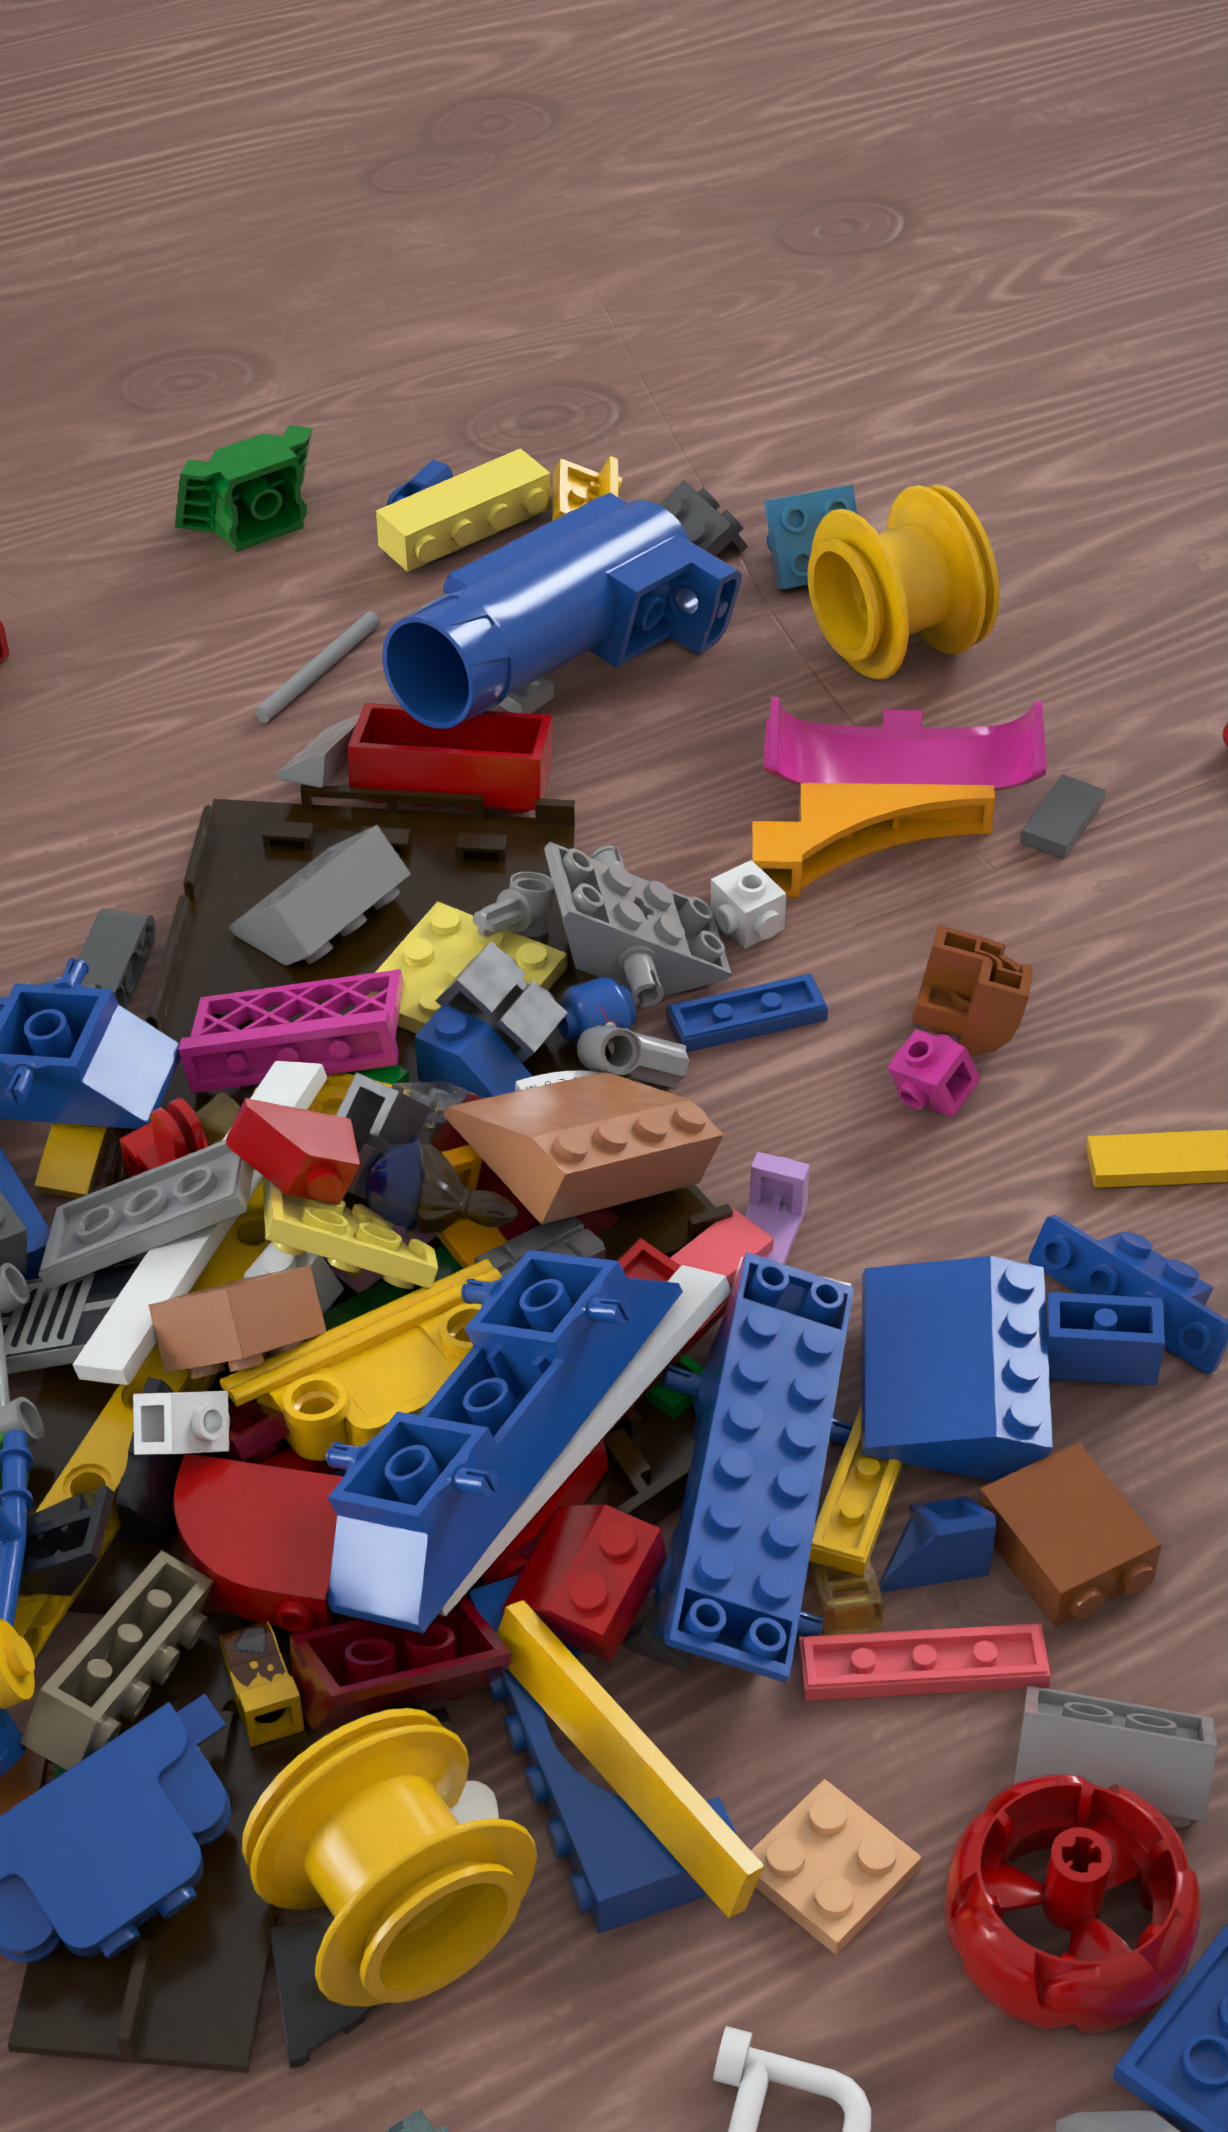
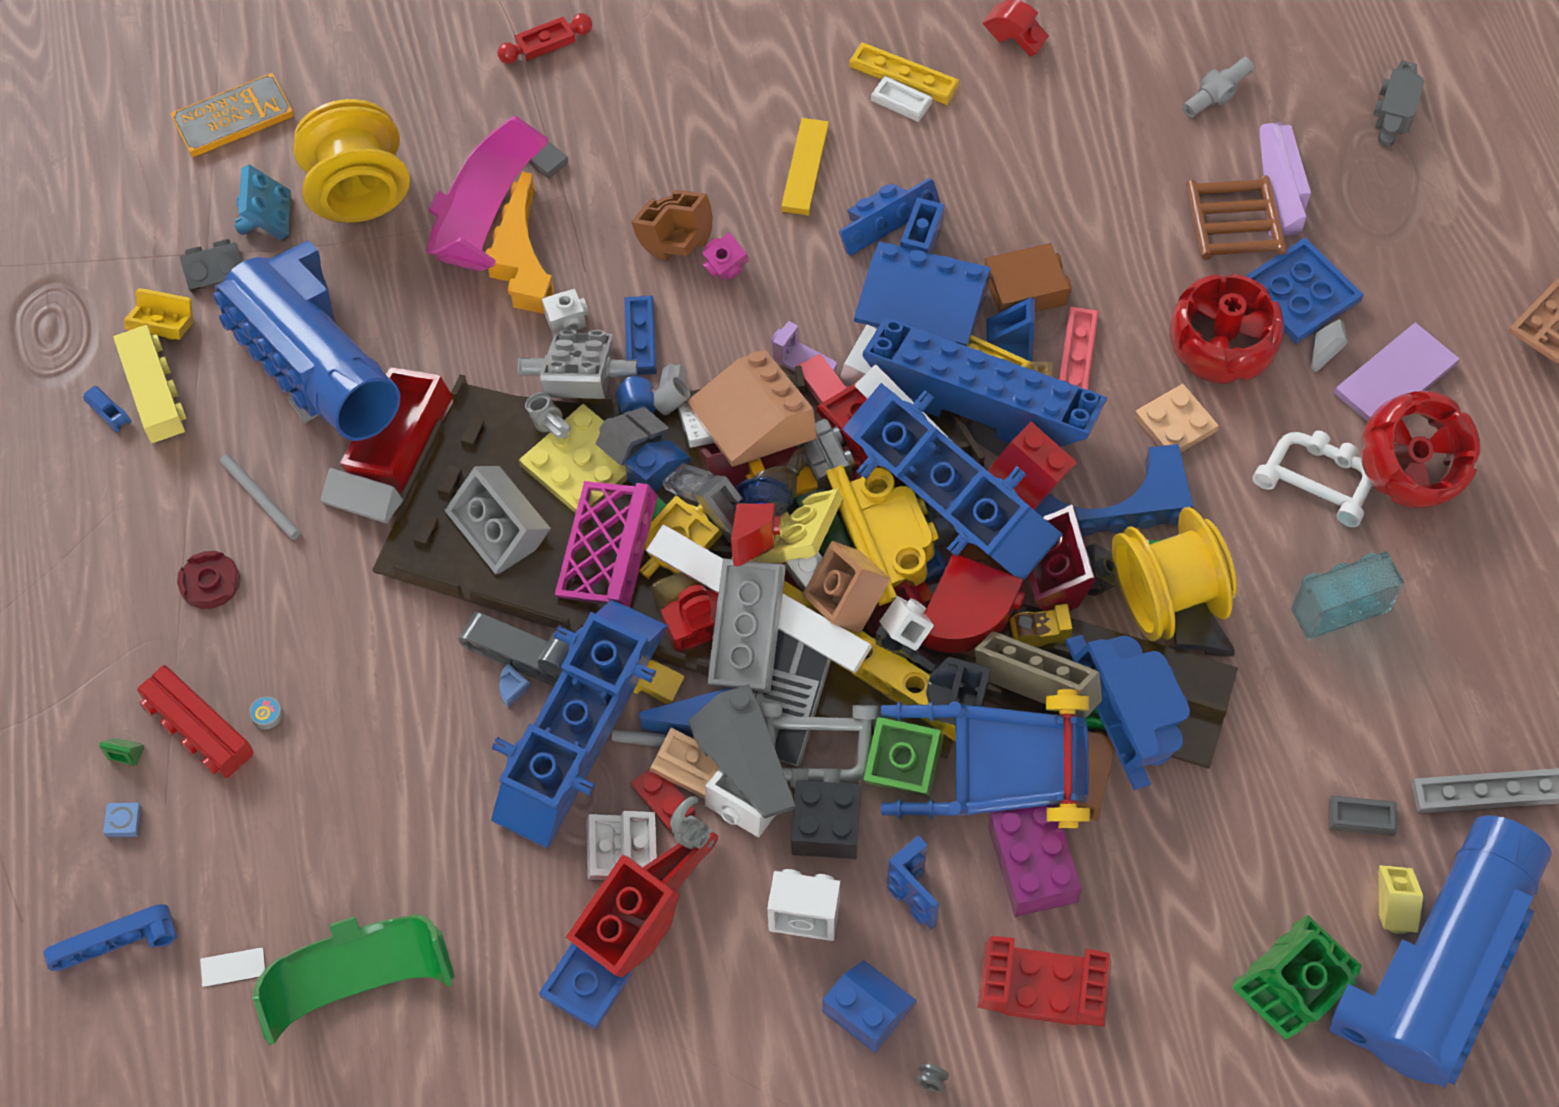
camera: 75 degrees left, 15 degrees up
green slope [175,425,313,552] -> none
yellow tile [497,1600,764,1918] -> none
light grey slope [1013,1685,1218,1827] -> none
none -> tile [170,73,294,158]
none -> dark red tile [177,551,240,609]

